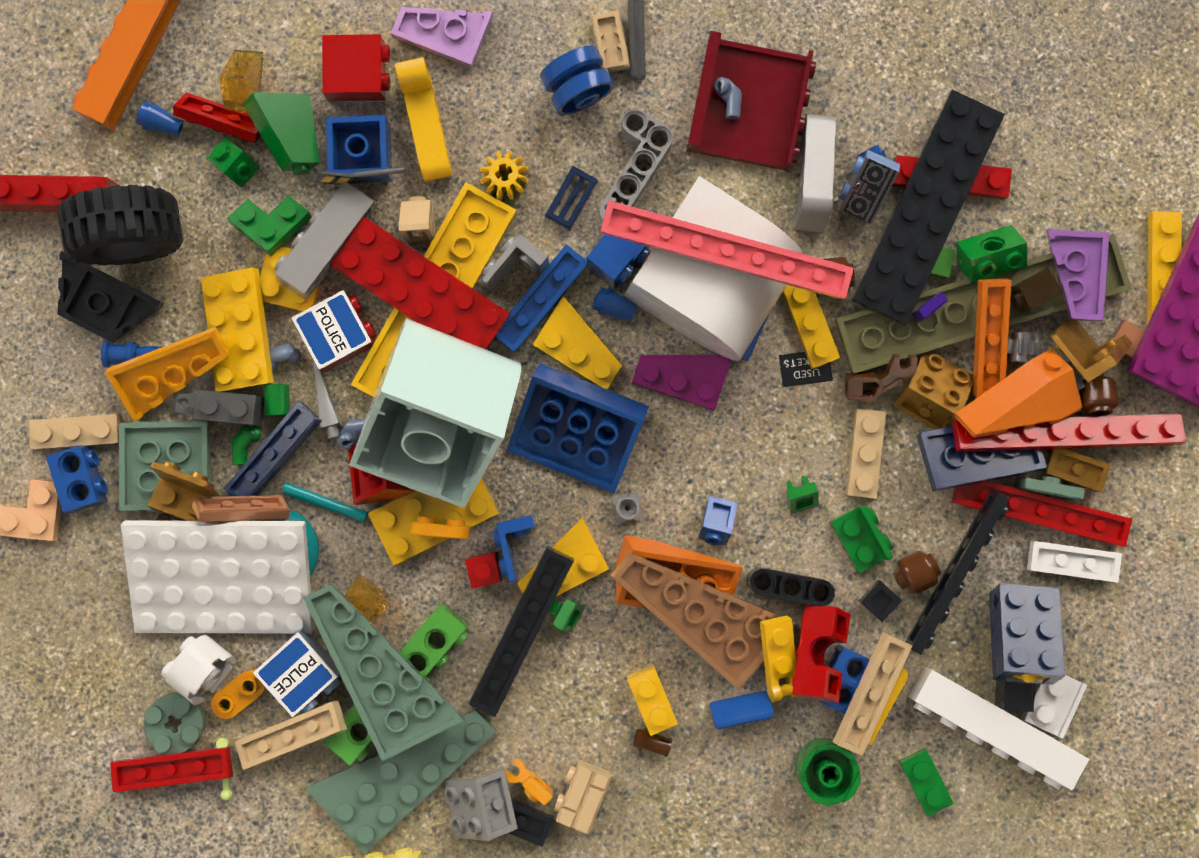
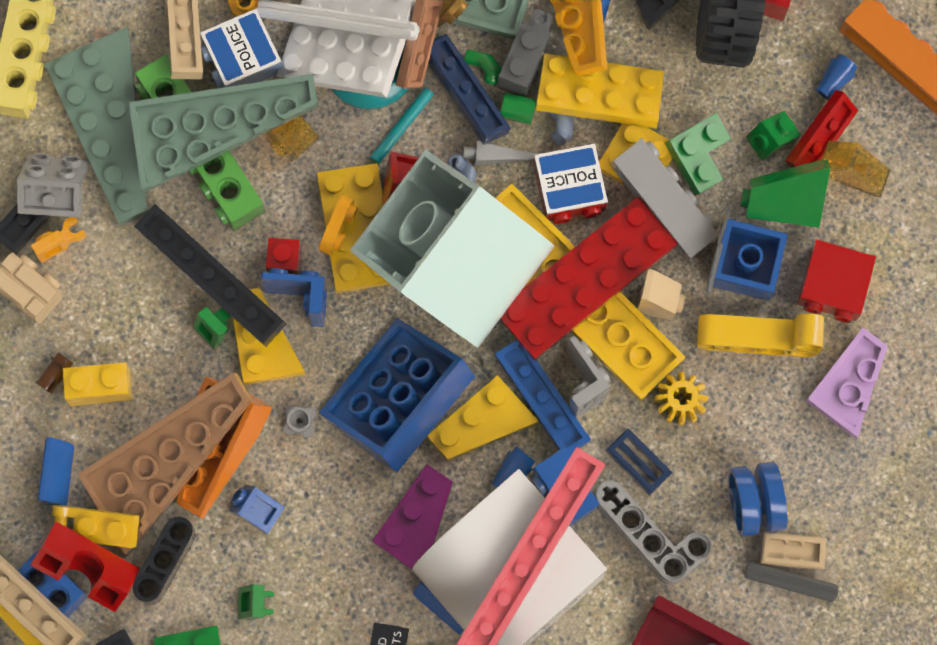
camera: 105 degrees right, 10 degrees down
none -> white axle [256,0,420,41]

